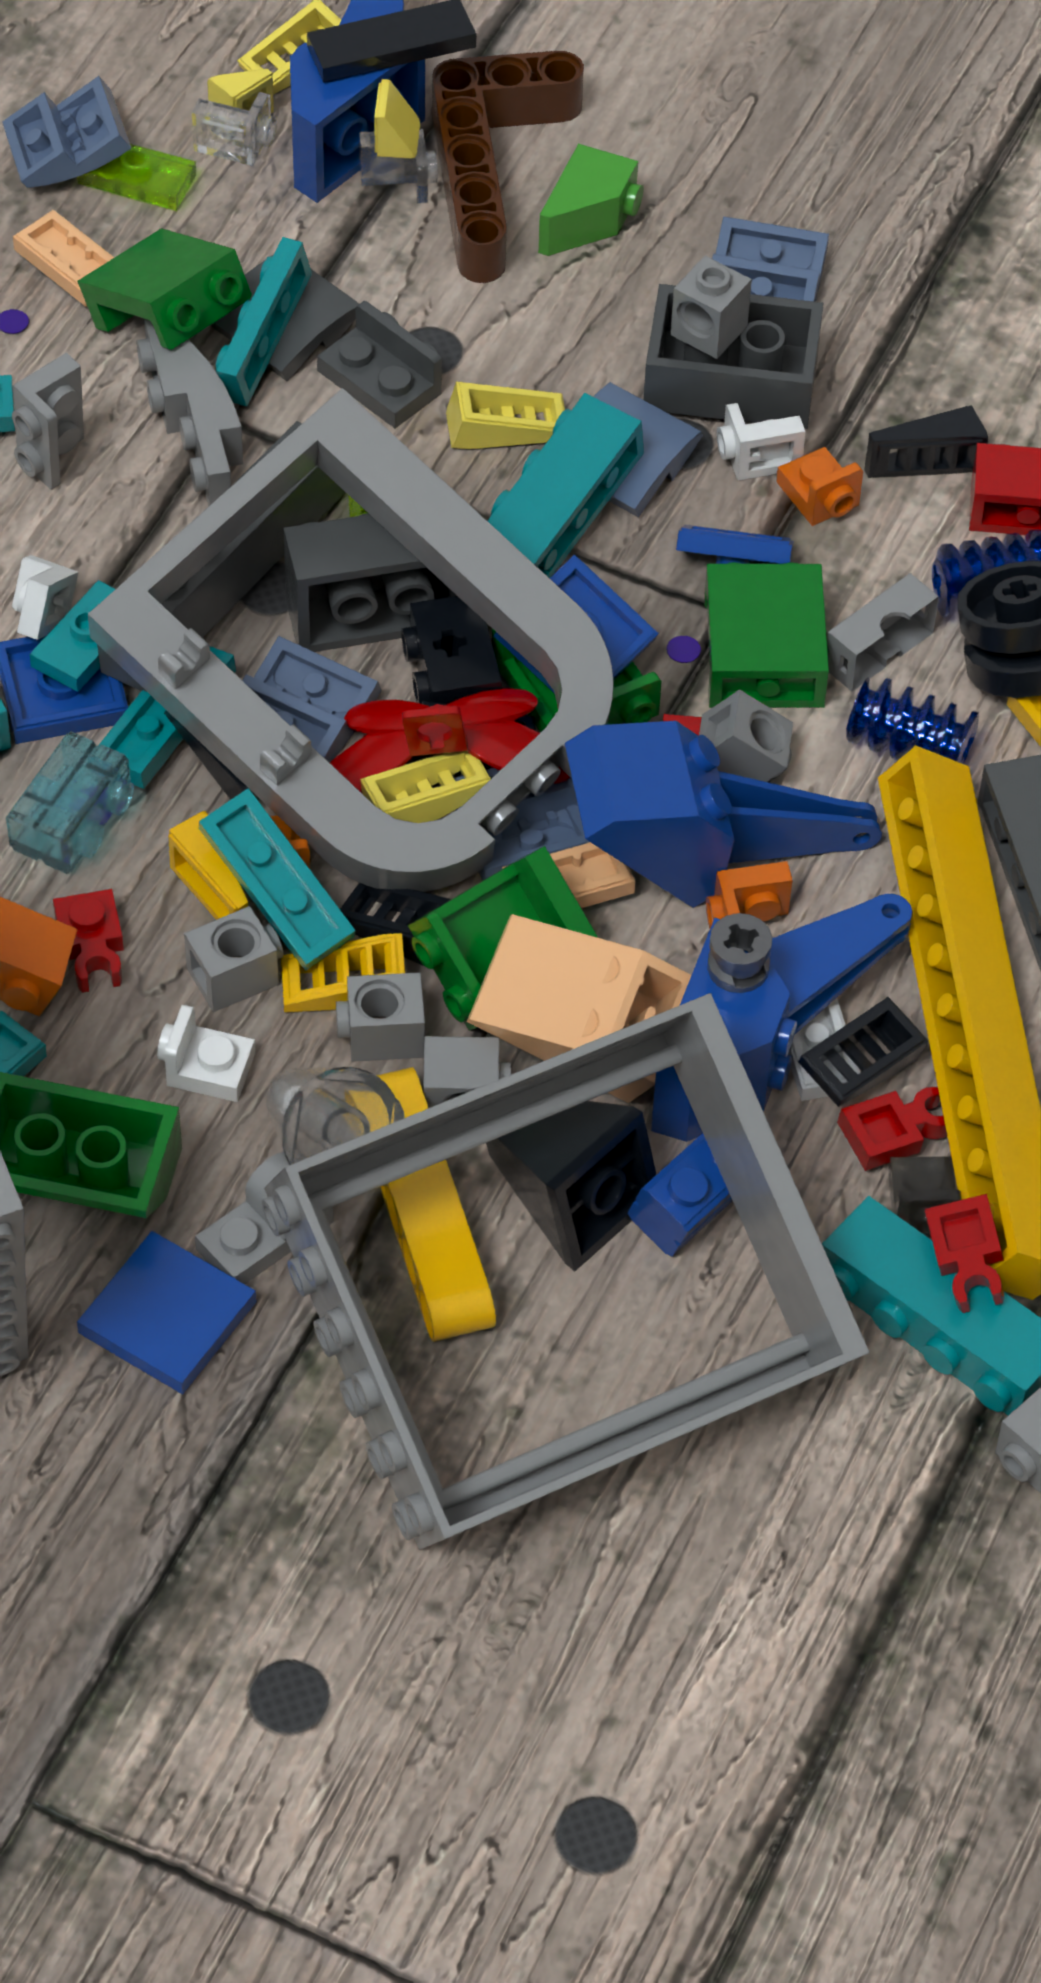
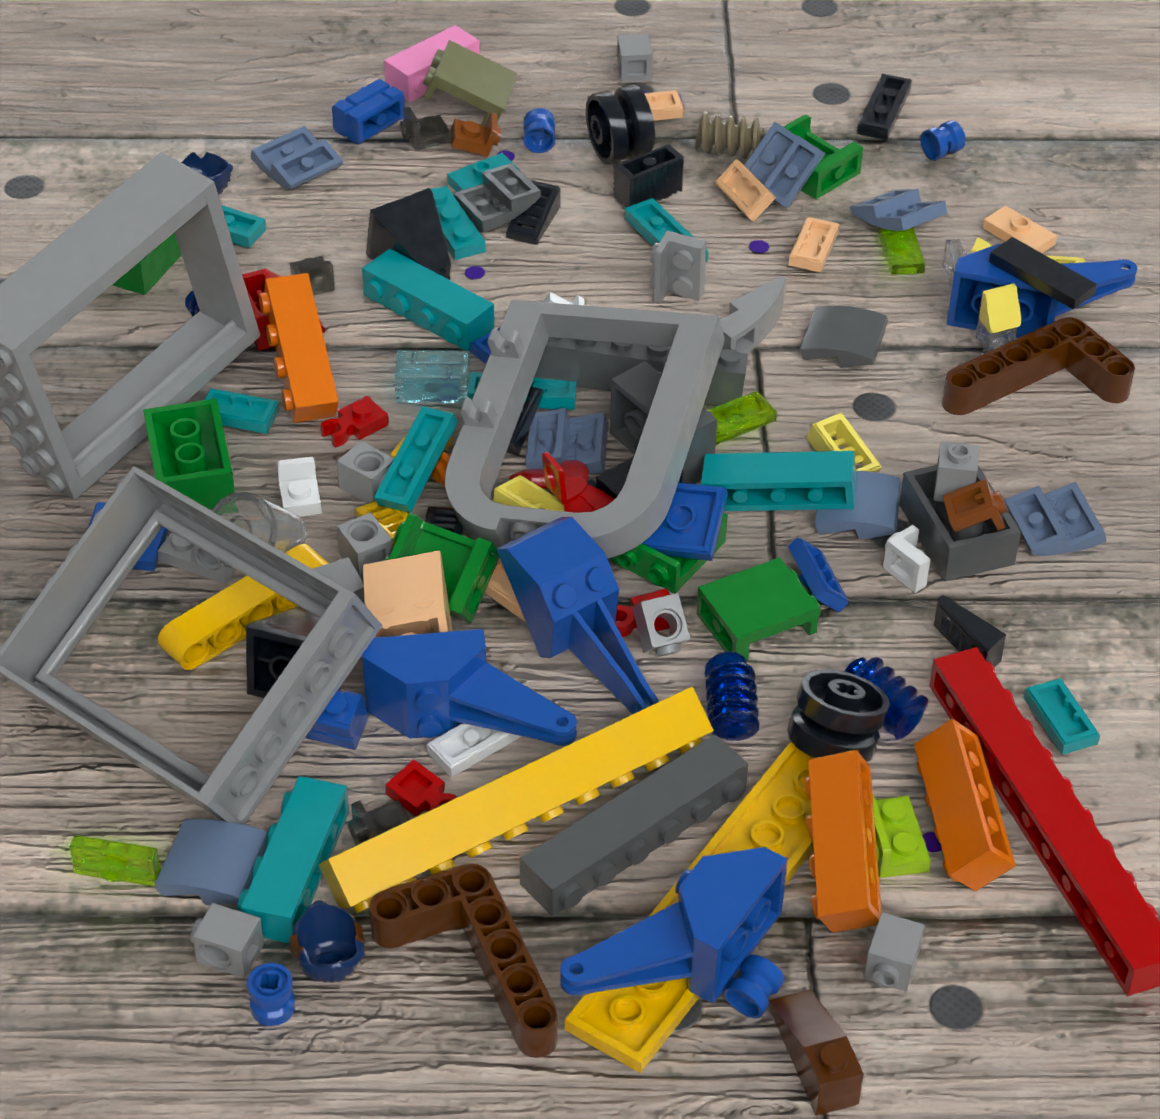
camera: 65 degrees right, 10 degrees down
green panel [77,228,252,350] -> none
teal plate [215,237,312,407] -> none
dark grey bracket [317,301,442,429] -> none
bright green slope [538,143,644,256] -> none
orange bracket [706,861,793,928] -> none
flat silver wheel [707,913,773,993] -> none
orange bracket [776,447,863,526] -> none
black slope [798,997,929,1107] -> none
light grey piece [827,573,939,691] -> none
red plate [925,1194,1004,1313] -> none
none -> clear neon green plate [69,836,161,887]
none -> sand blue slope [154,819,268,905]
none -> dark orange bracket [942,479,1008,532]
none -> light nougat plate [983,205,1057,253]

